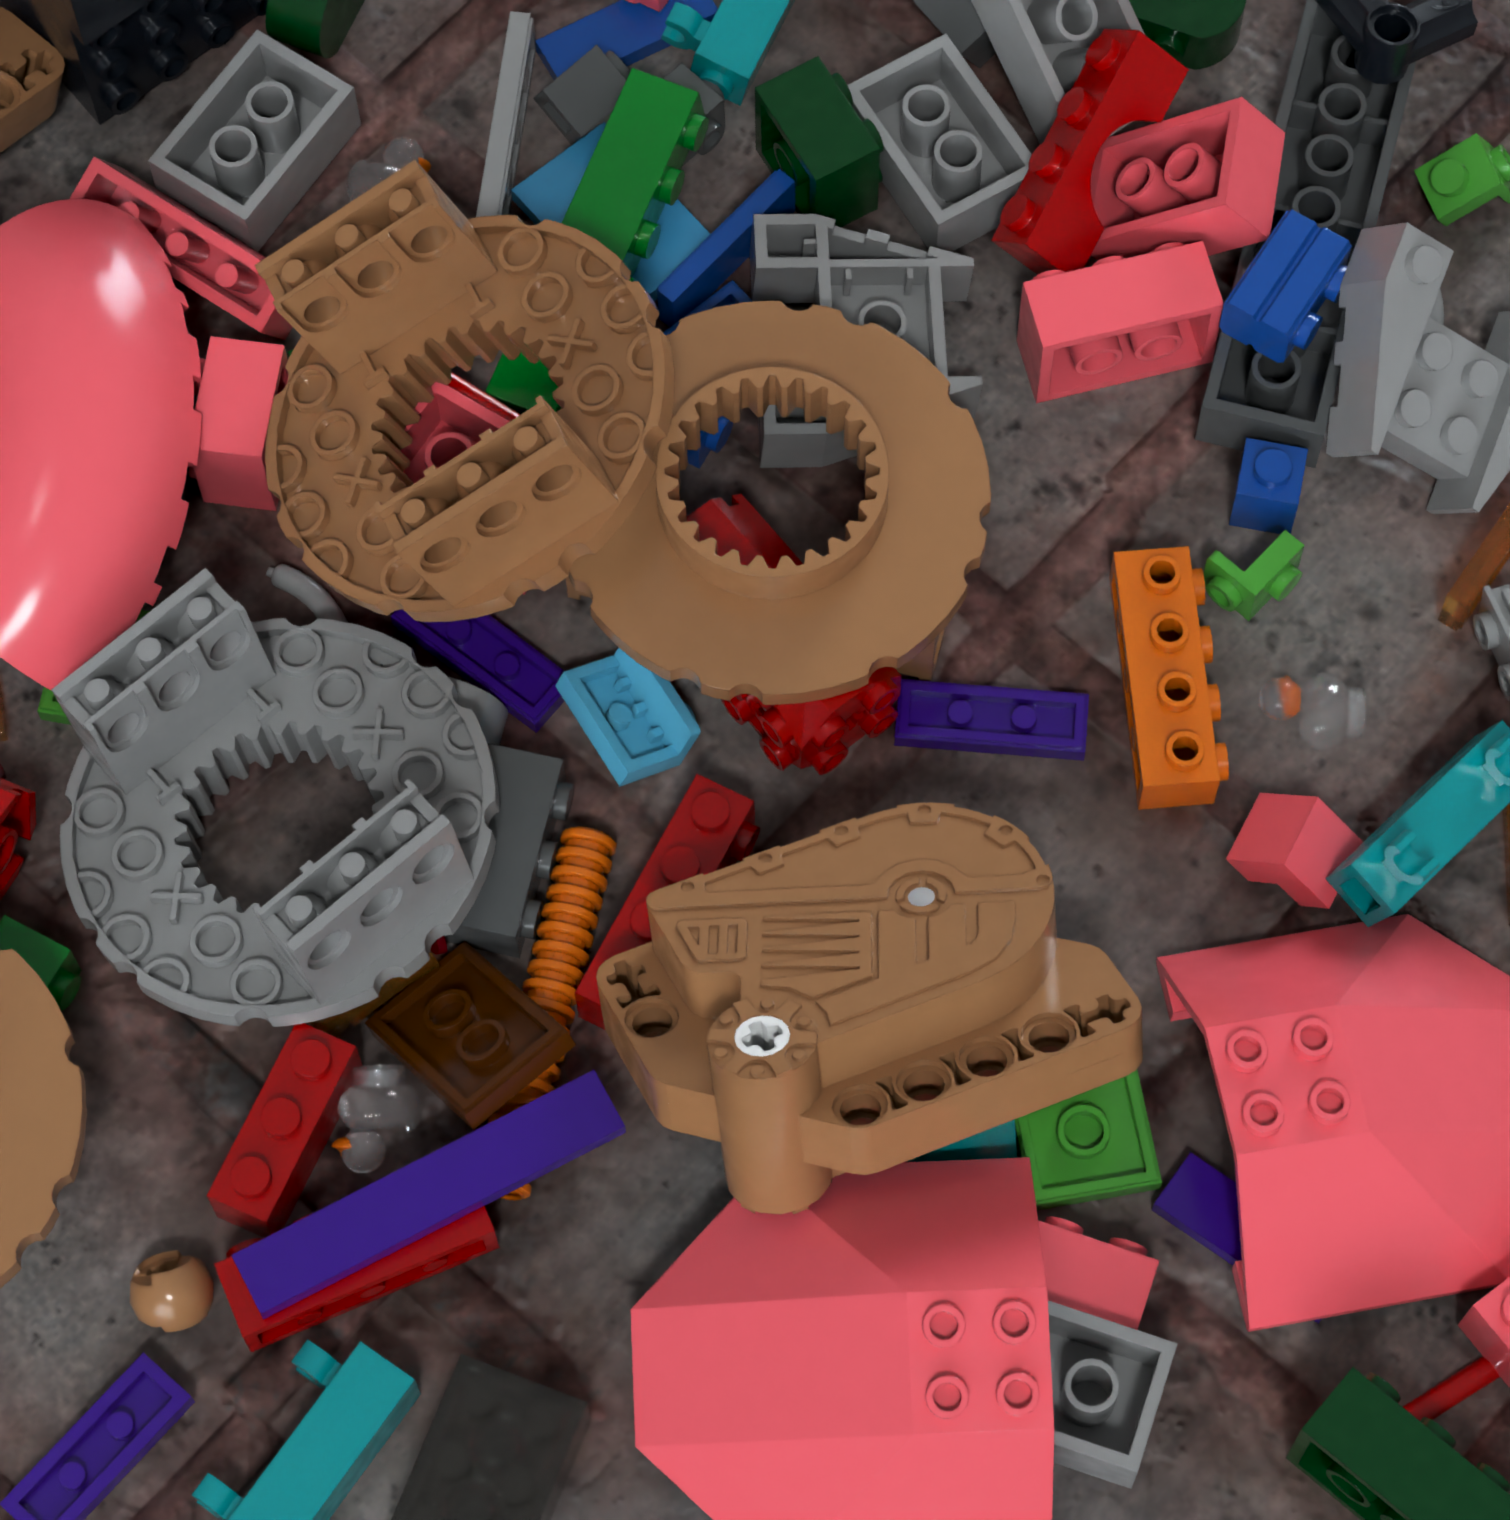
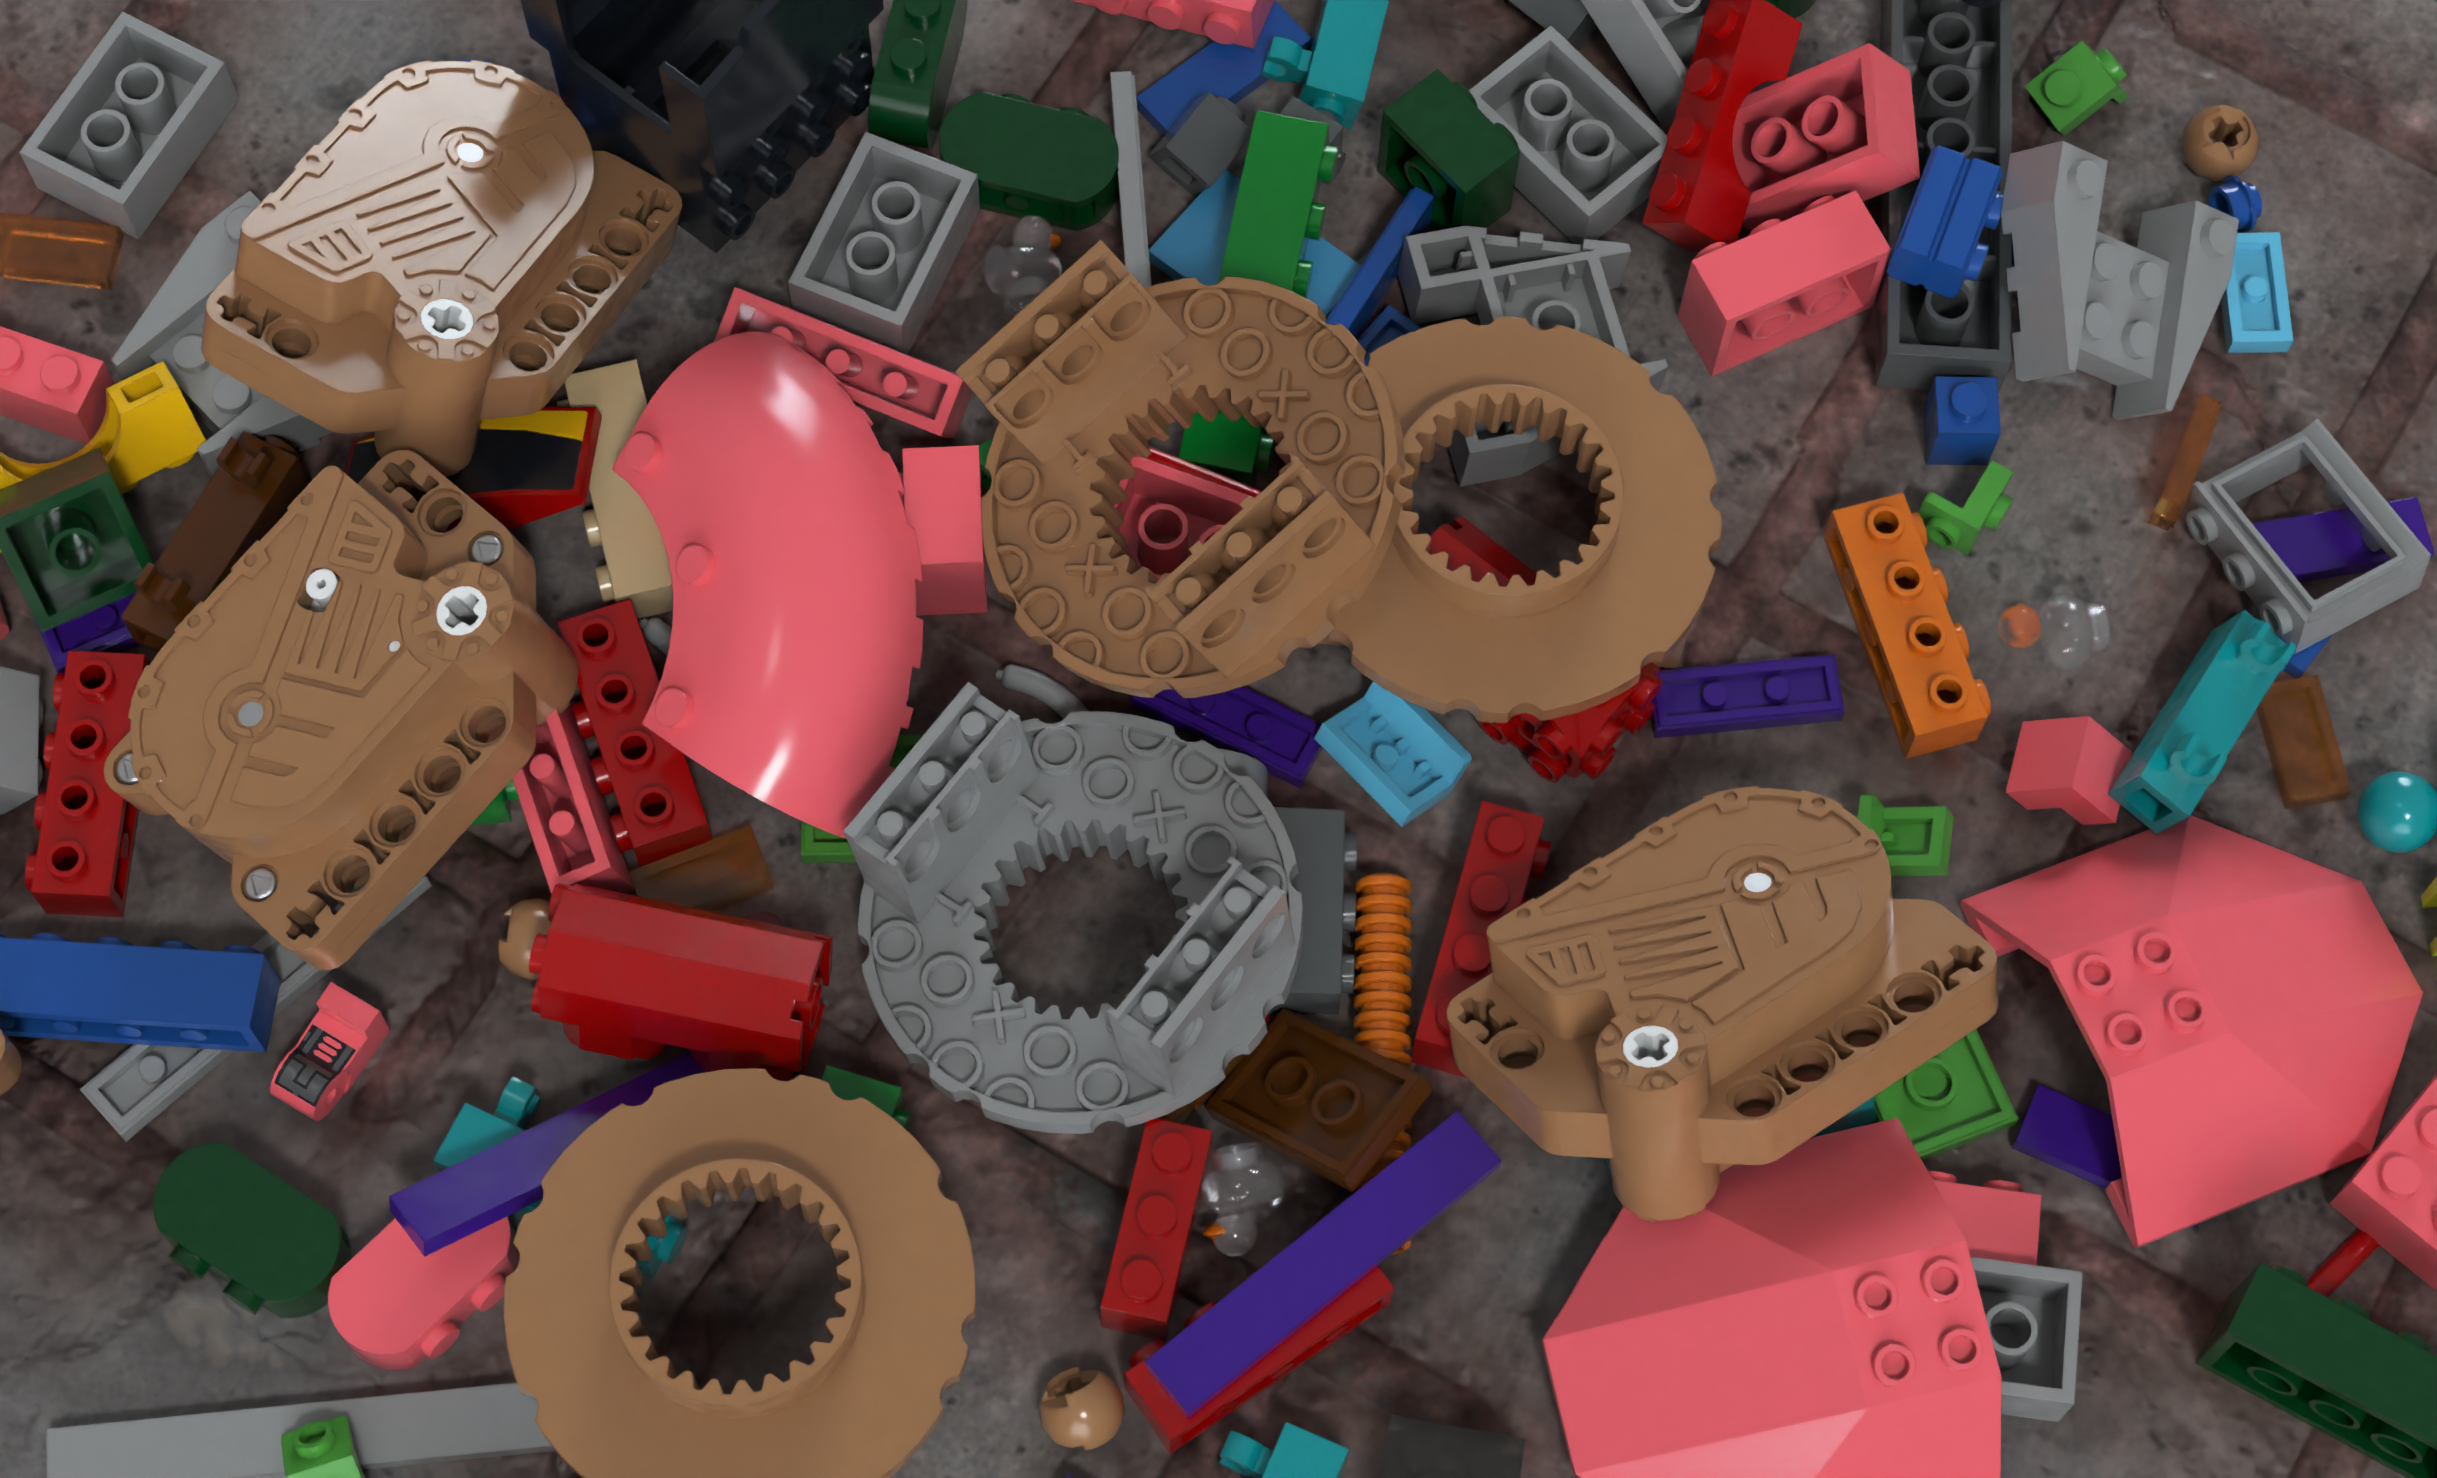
camera: 15 degrees left, 0 degrees up
none -> dark green brick [939,92,1119,231]
none -> bright green bracket [1854,794,1954,876]

